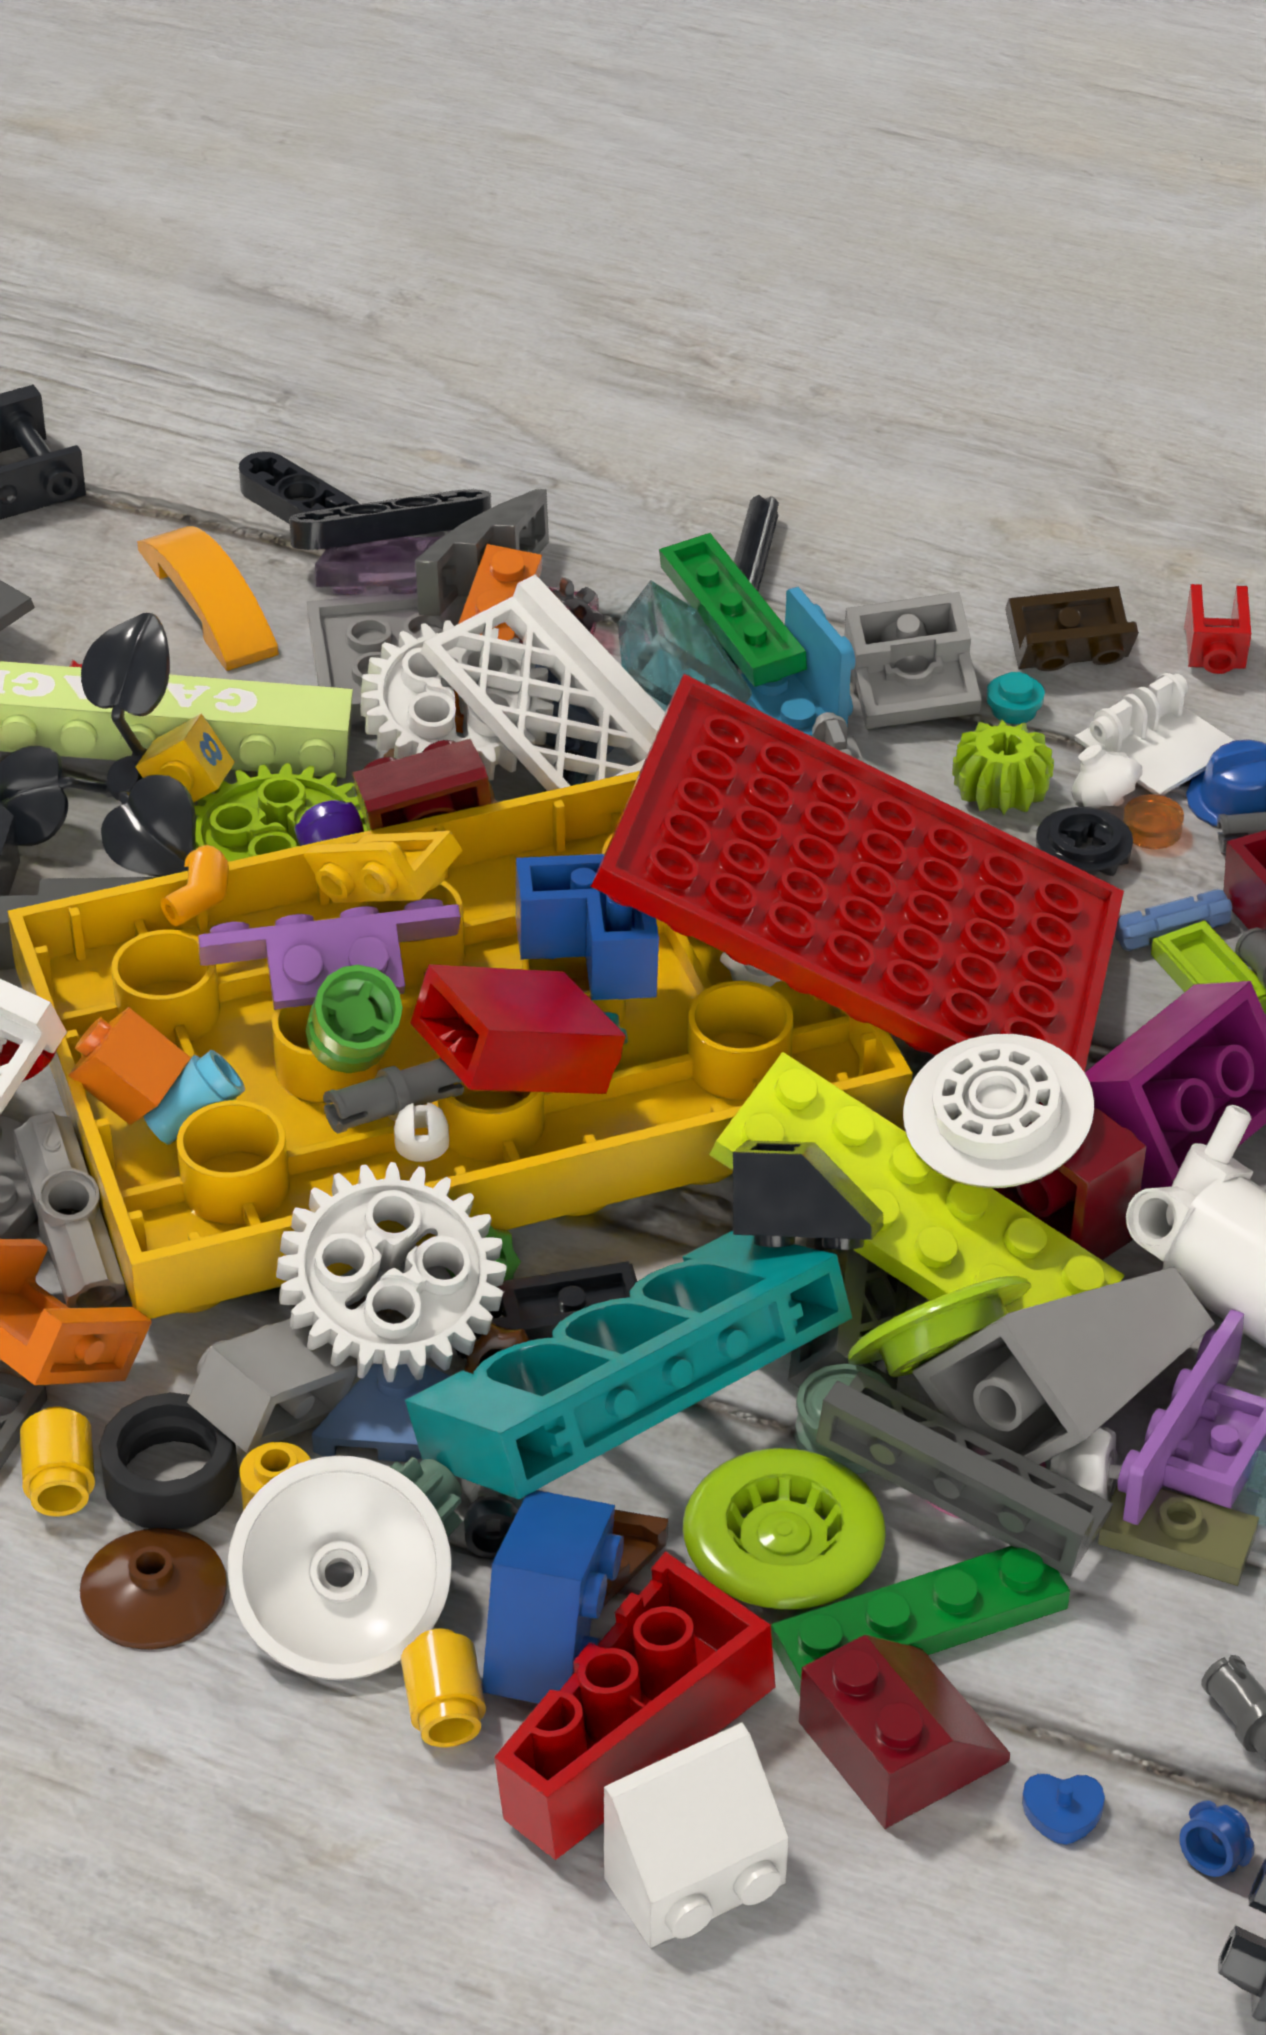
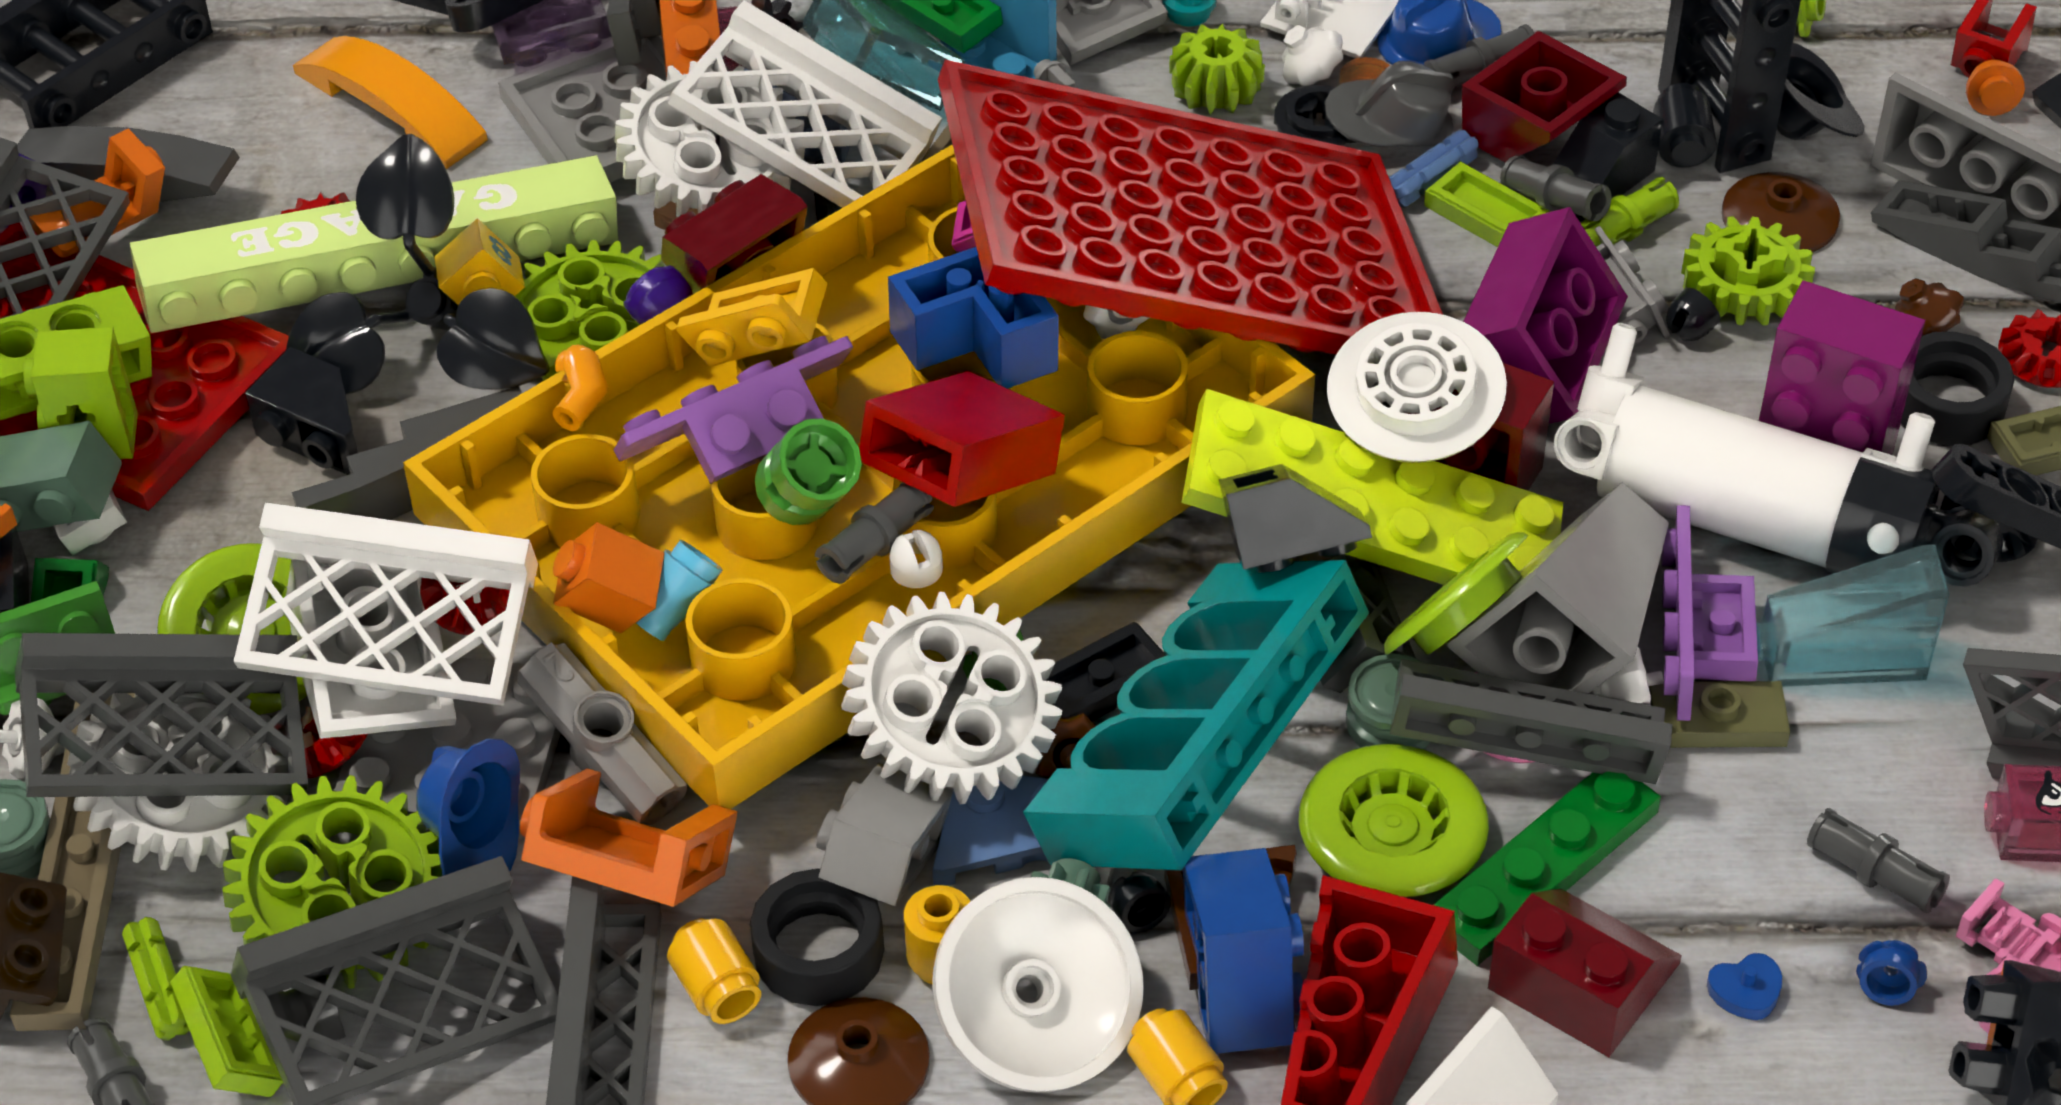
camera: 20 degrees left, 5 degrees up
none -> dark grey piece [1325,60,1454,147]

